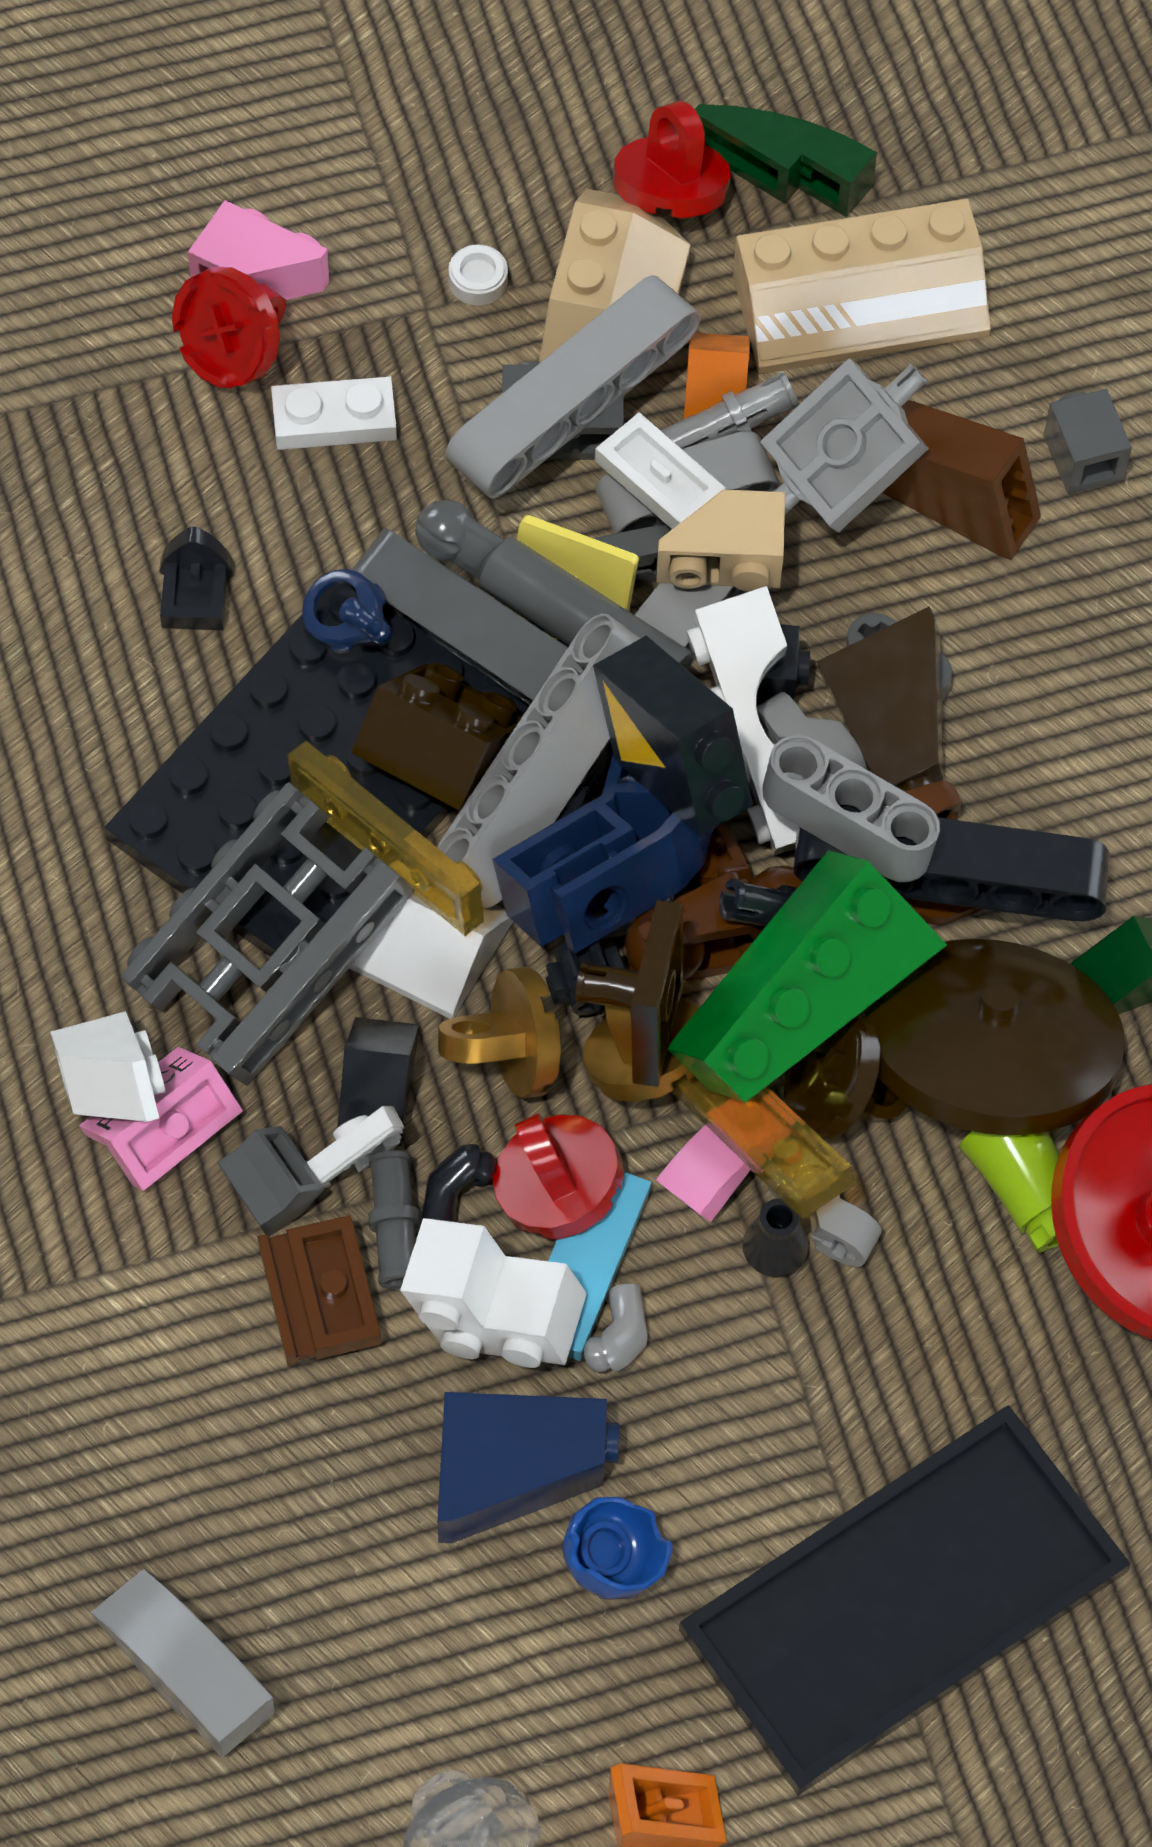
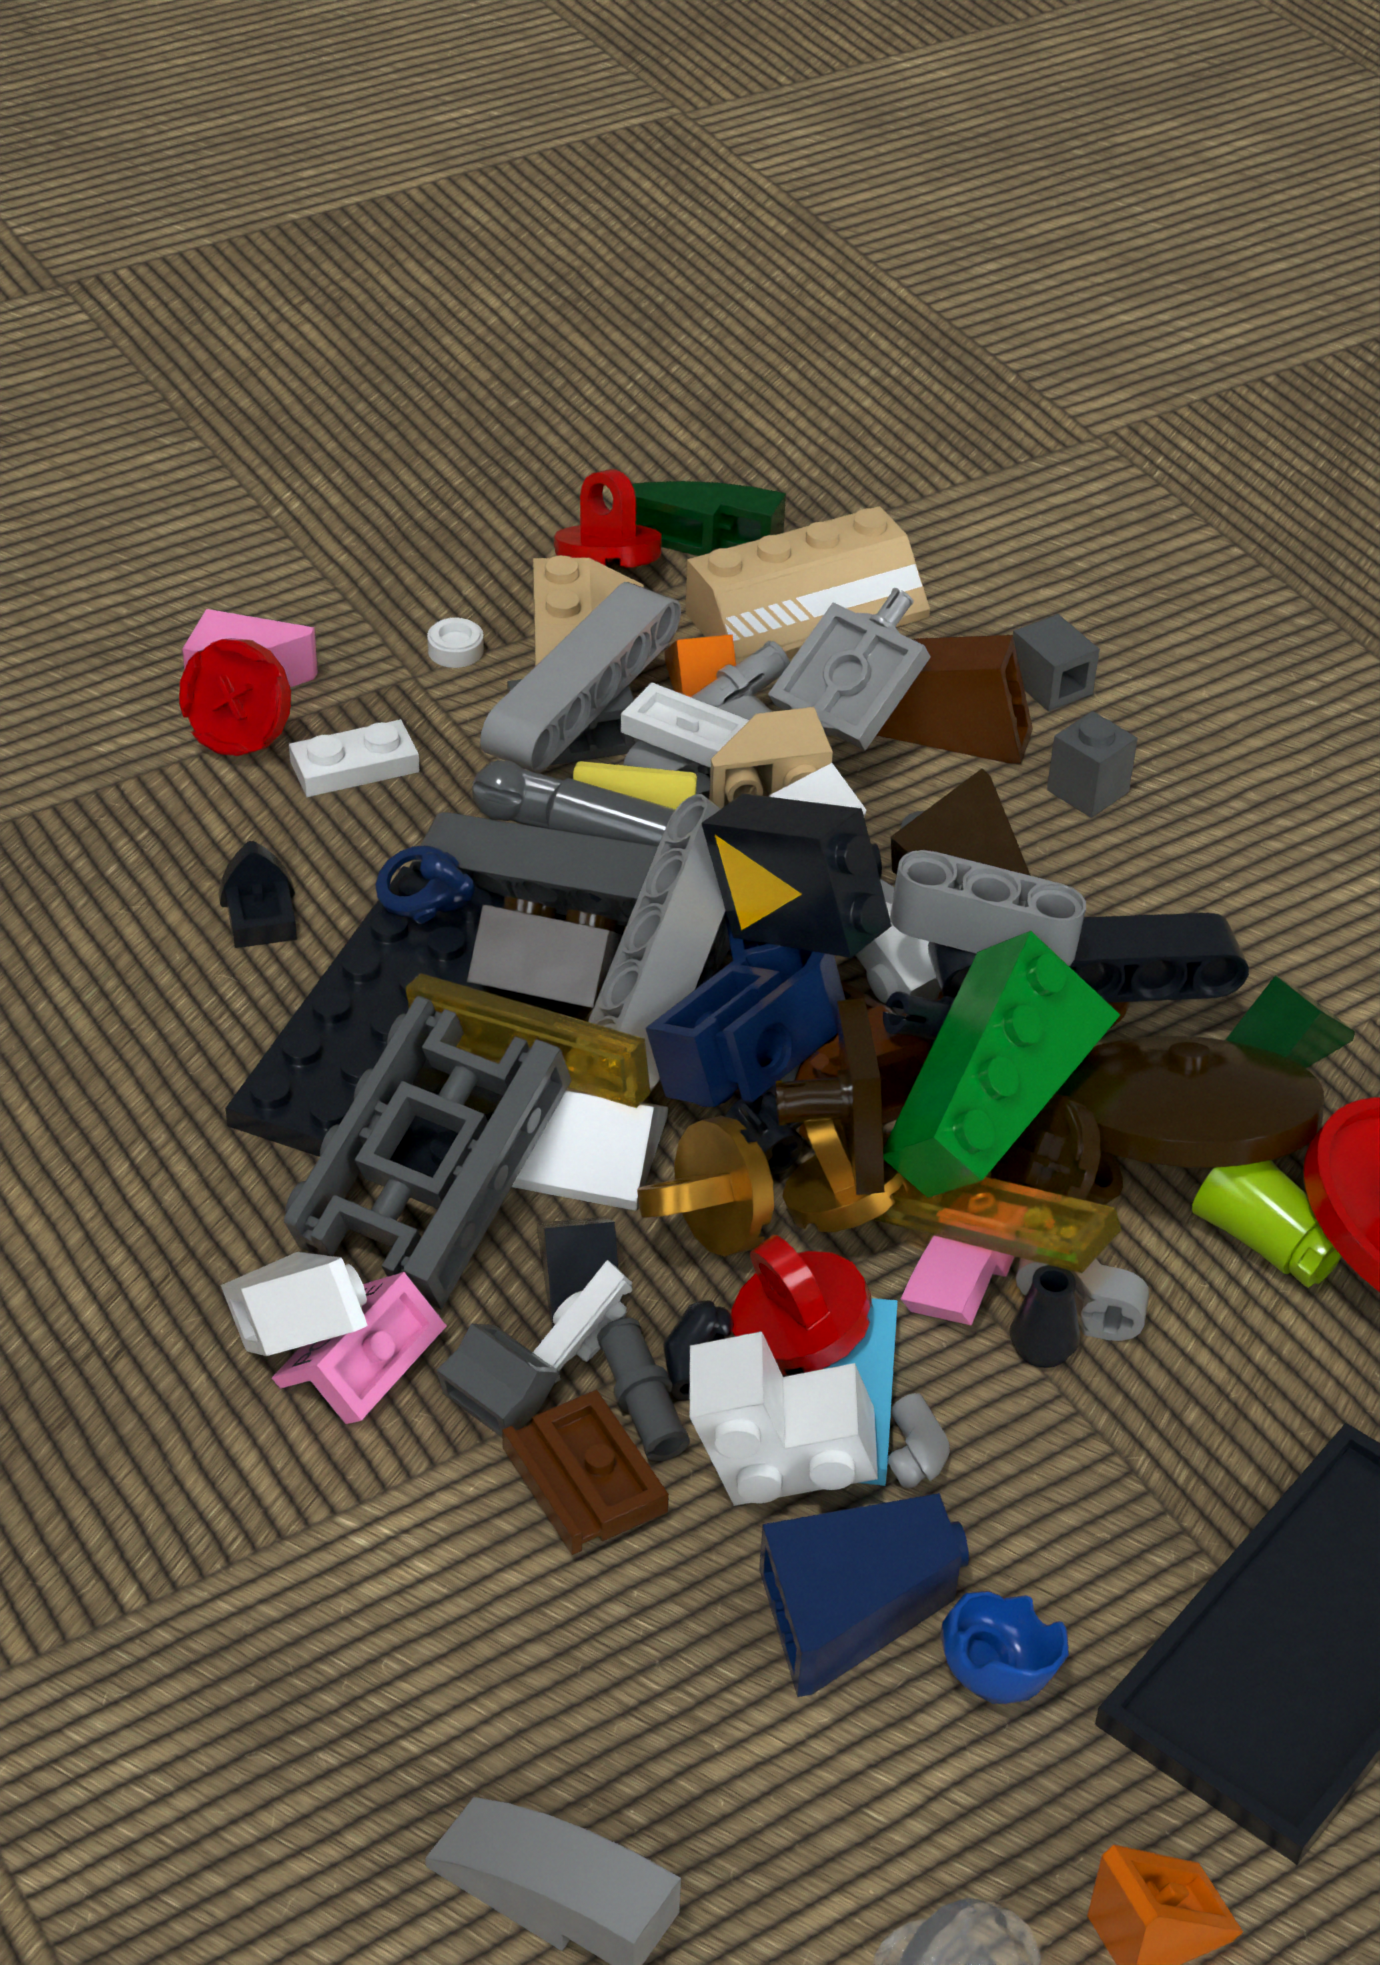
camera: 15 degrees left, 20 degrees down
none -> dark grey brick [1047,711,1138,818]

